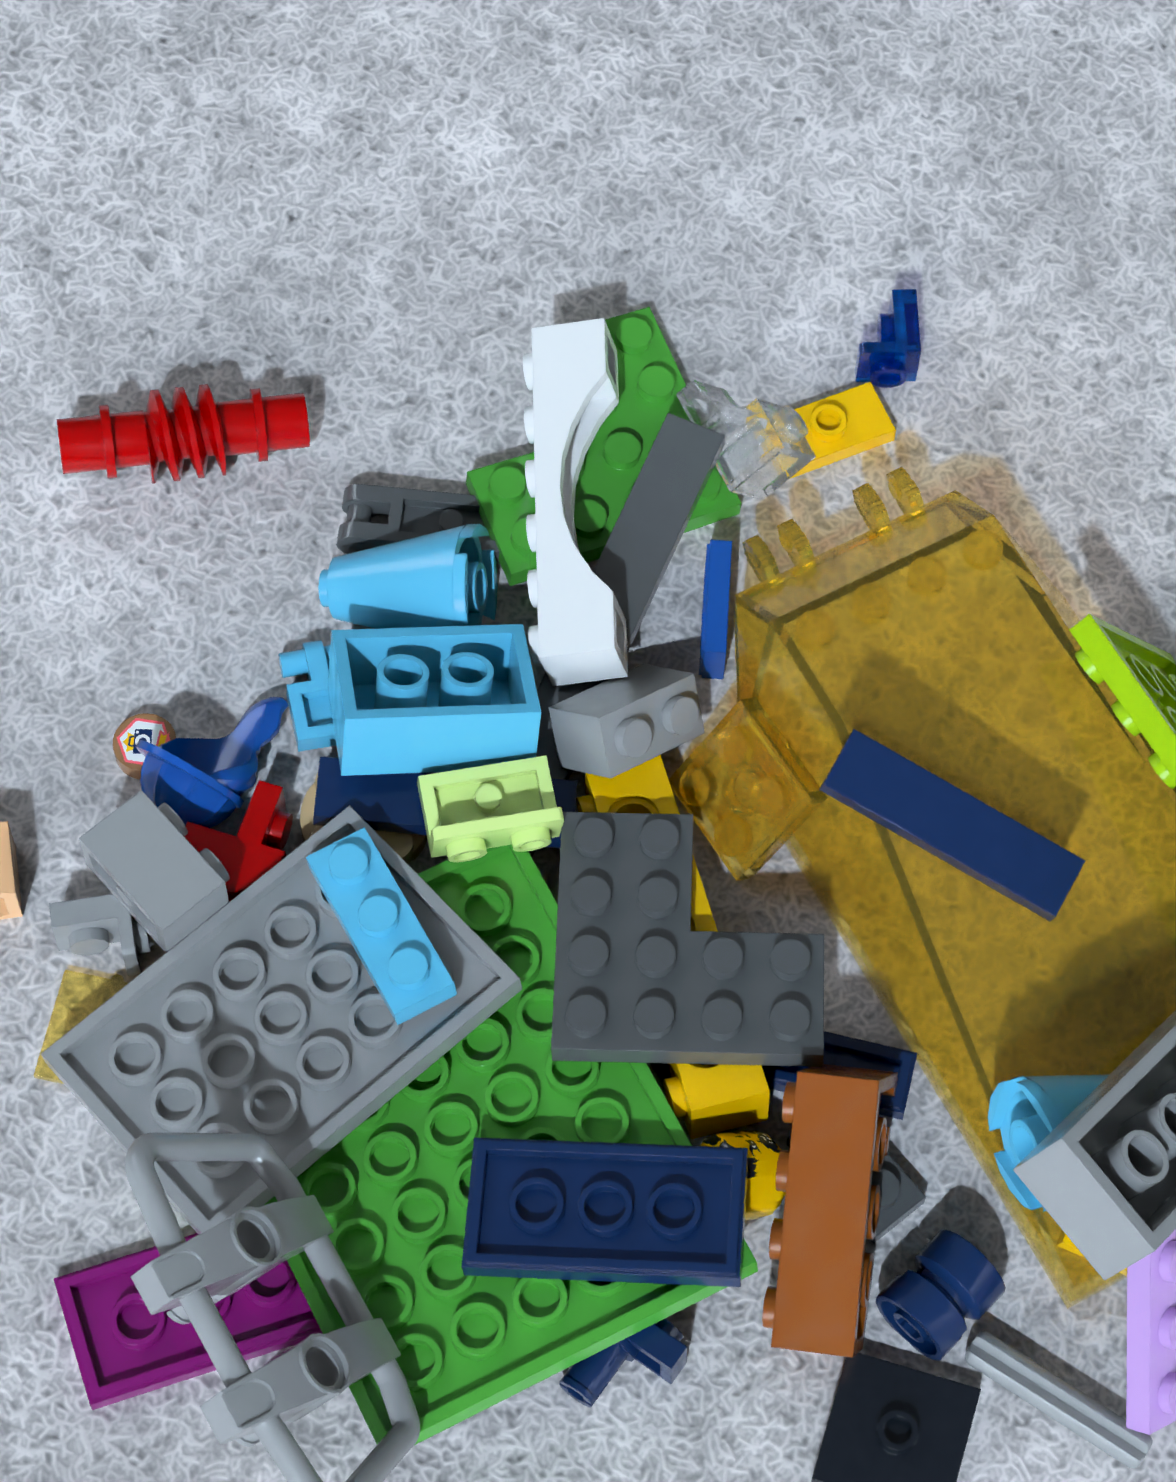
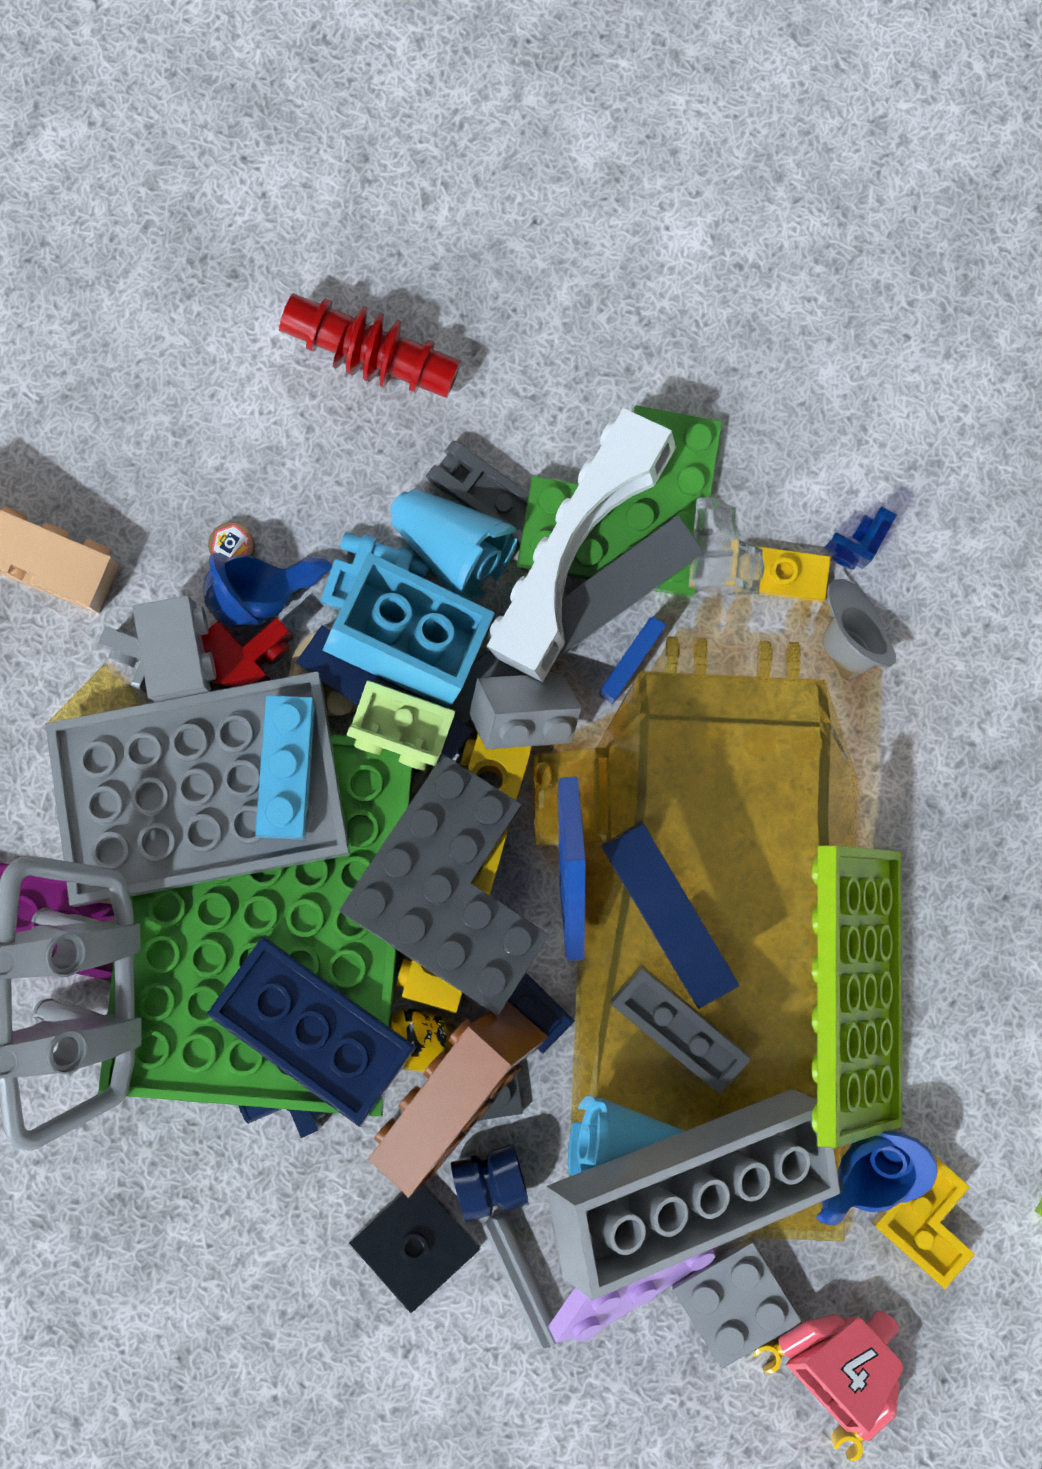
camera: 25 degrees right, 20 degrees up
none -> blue tile [558,777,585,961]
none -> dark grey plate [610,964,751,1094]
none -> light grey piece [822,579,896,680]

